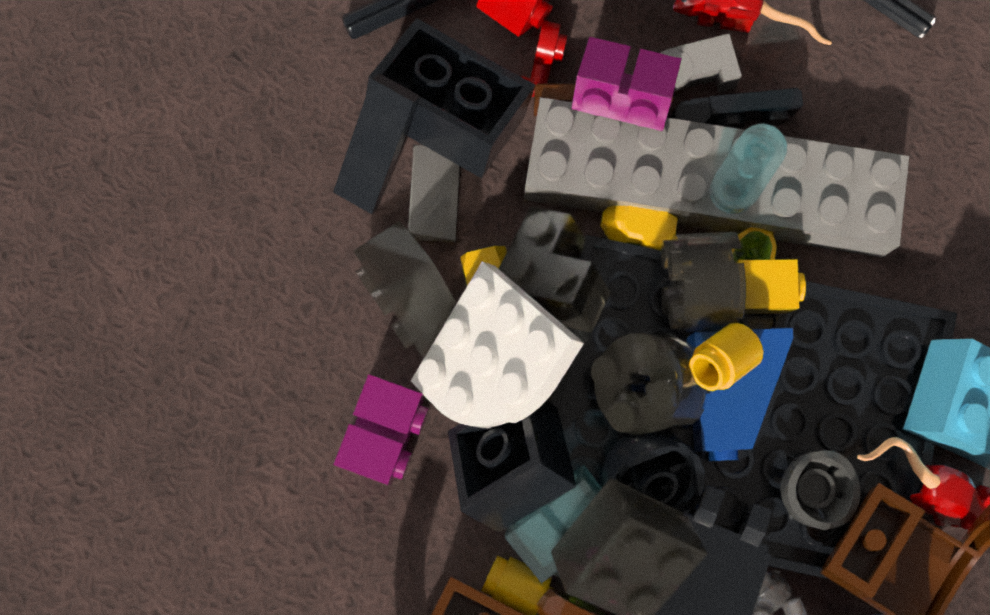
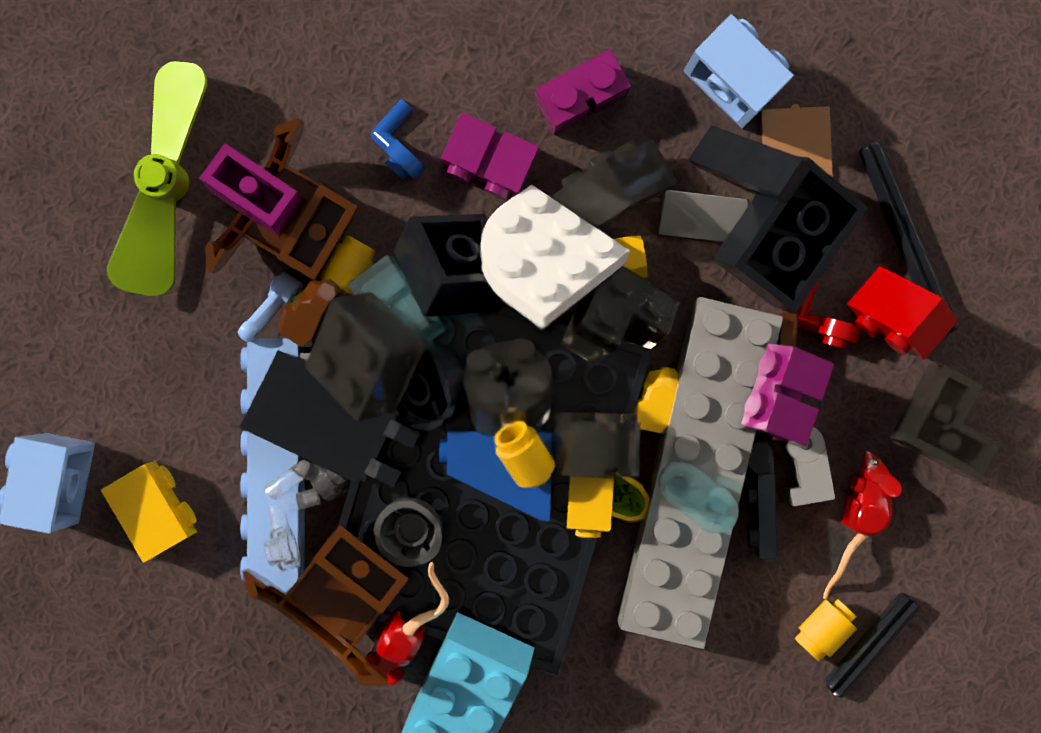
camera: 90 degrees right, 10 degrees up
none -> blue plate [371,99,426,180]
none -> magenta piece [535,49,631,135]
none -> light blue brick [684,14,794,128]
none -> medium nougat piece [761,104,833,177]
none -> yellow brick [794,599,857,662]

